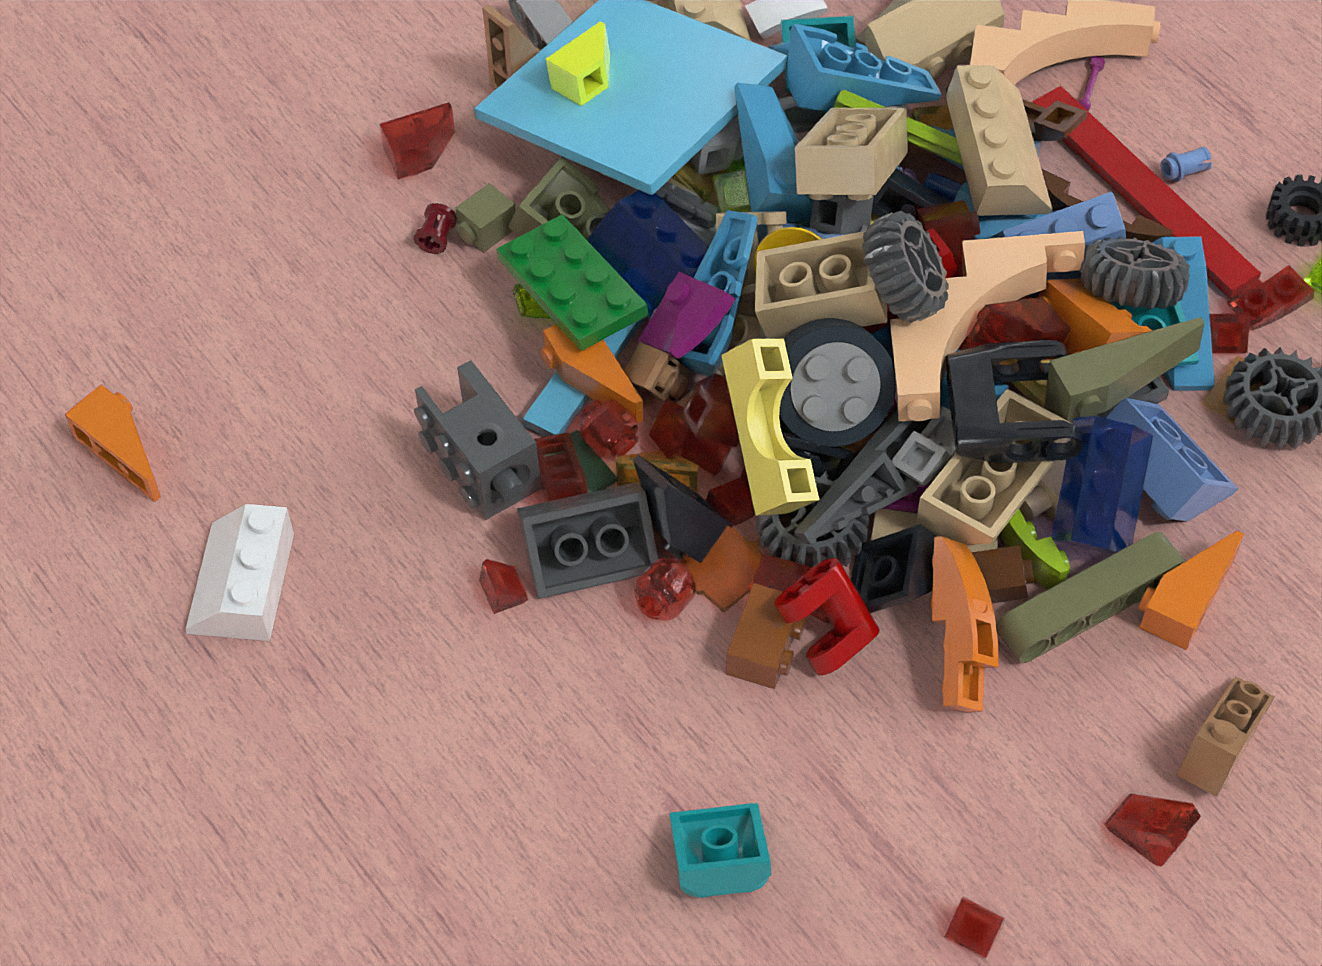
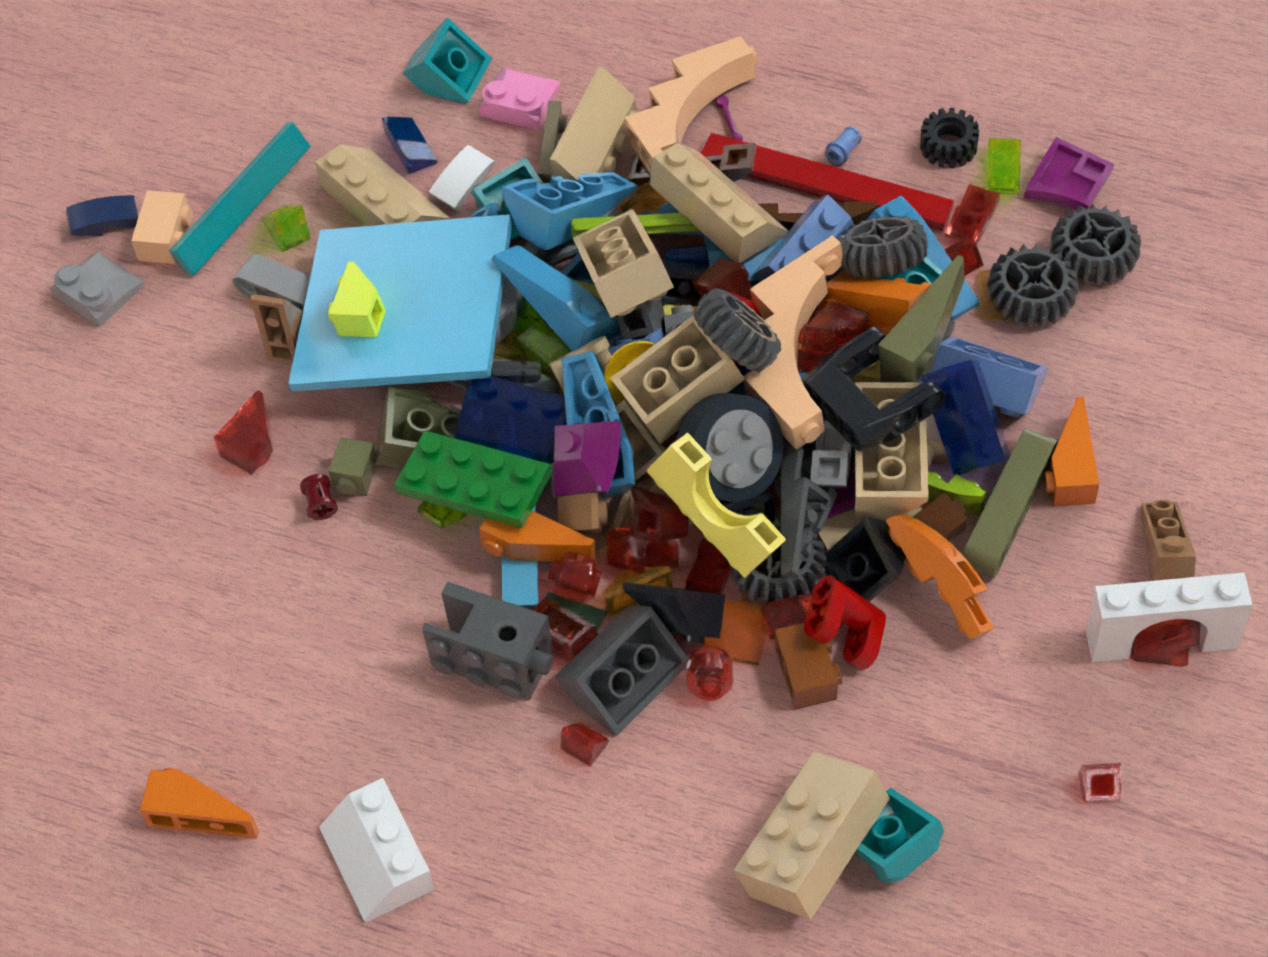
camera: 30 degrees left, 0 degrees up
none -> tan brick [733,751,890,920]
none -> white arch [1086,573,1253,662]

